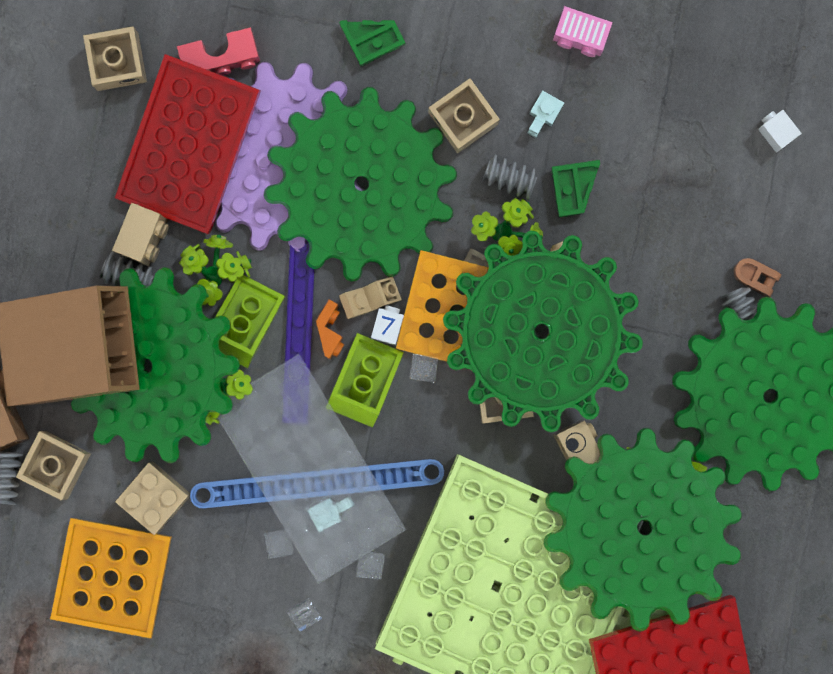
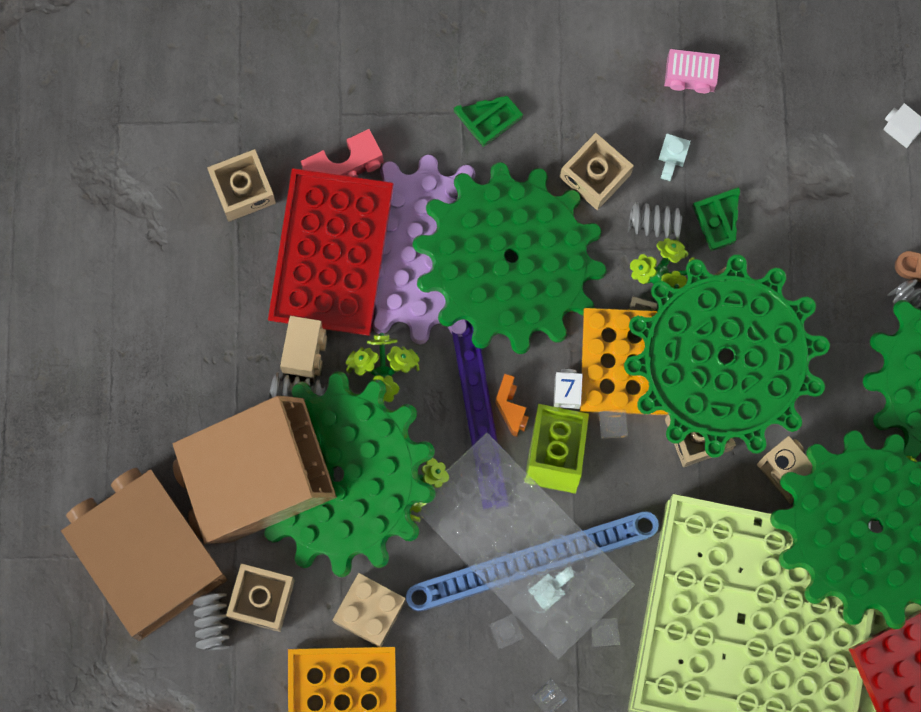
camera: 15 degrees left, 10 degrees down
lime slope [216,275,285,368] -> none
tan slope [339,277,402,319] -> none

